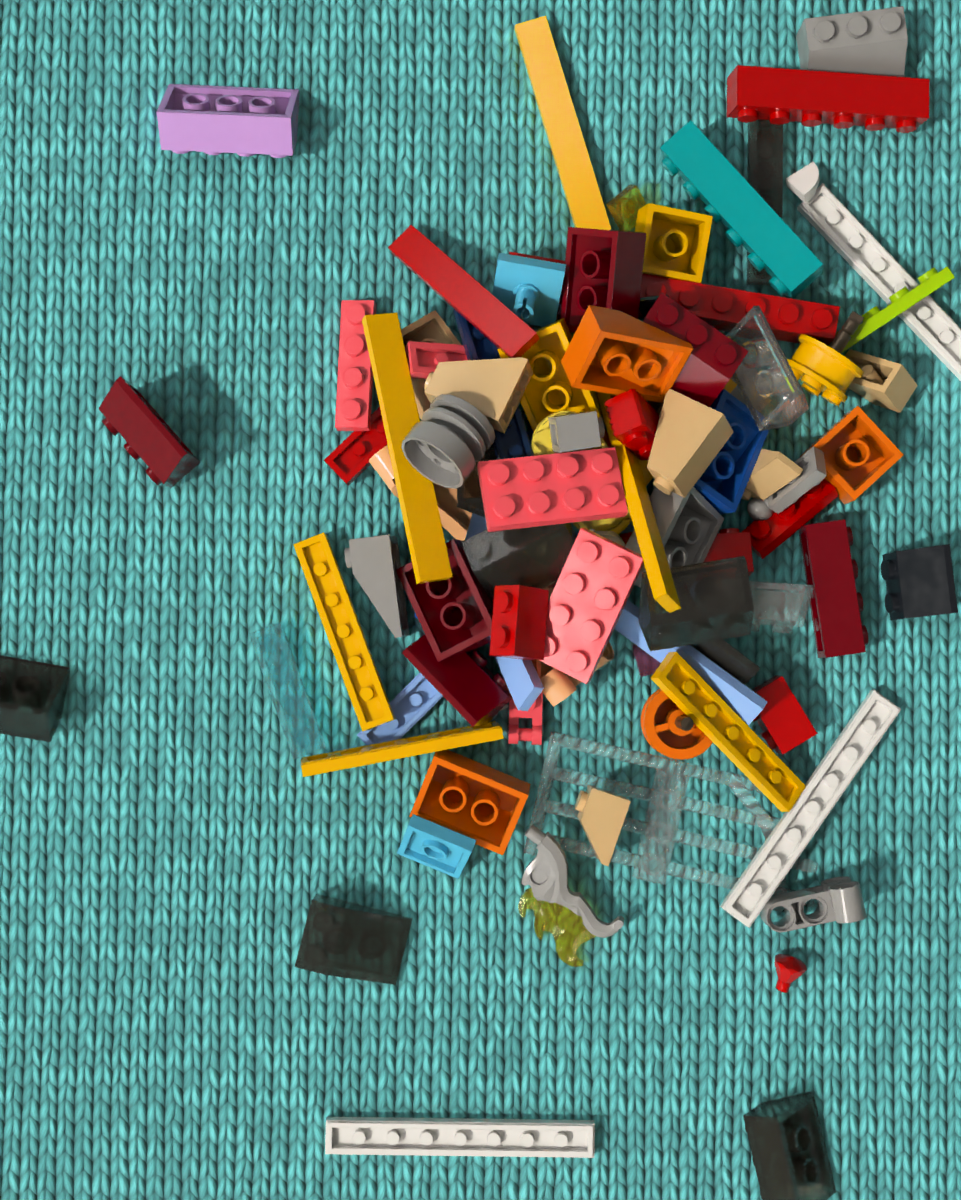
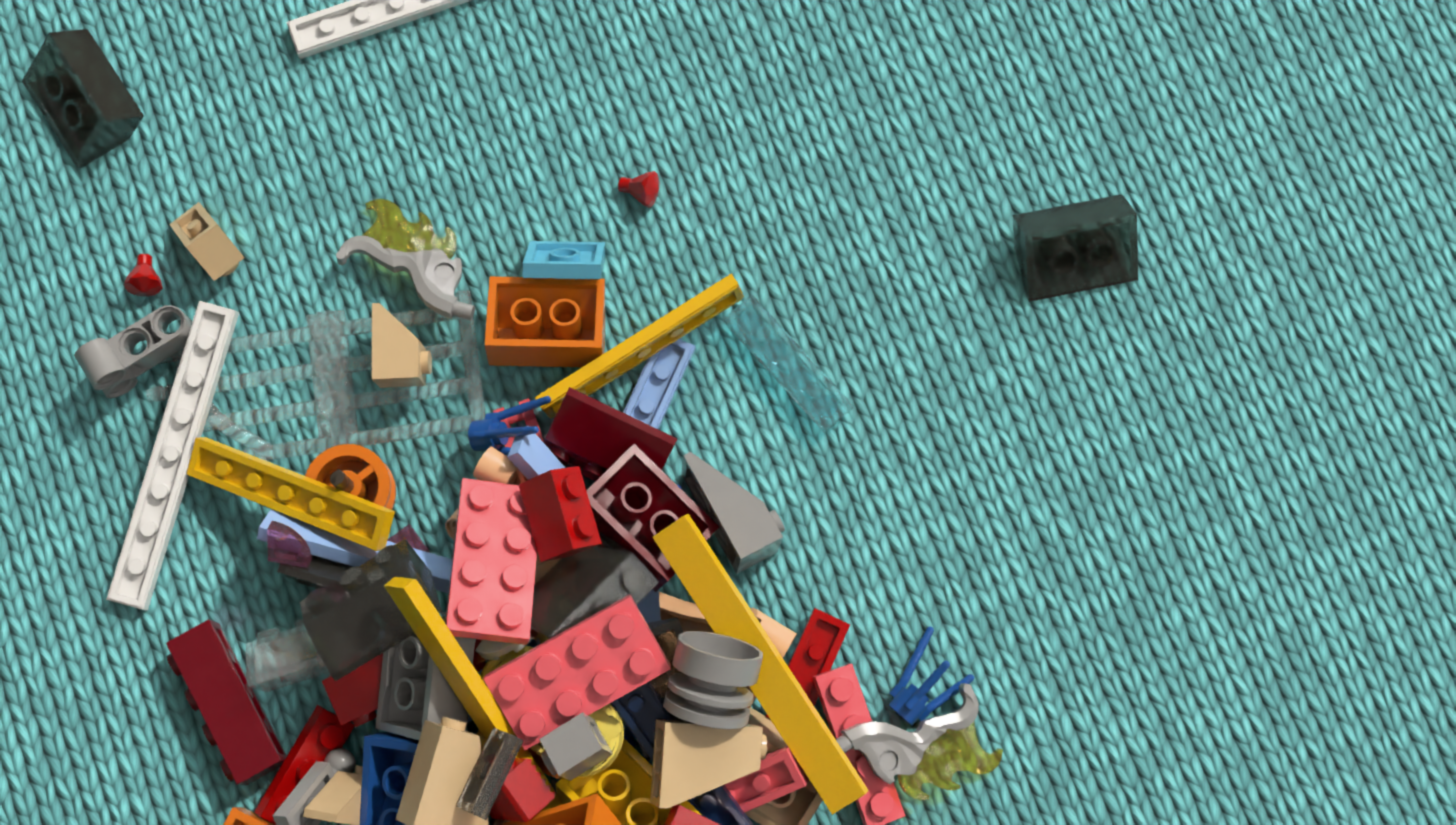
camera: 155 degrees right, 10 degrees down
dark red slope [99,376,200,488] -> none
yellow plate [293,532,395,731] -> none
clear smoke slope [295,894,413,985] -> none
red brick [752,675,818,754] -> none
black slope [881,544,958,620] -> none
none -> tan slope [169,202,245,281]
none -> clear pink tile [267,521,312,568]
none -> clear smoke tile [457,728,524,820]
none -> blue plant [468,396,551,456]
none -> red rock [618,171,660,208]
none -> piece [836,683,1003,800]
none -> blue plant [888,626,974,726]

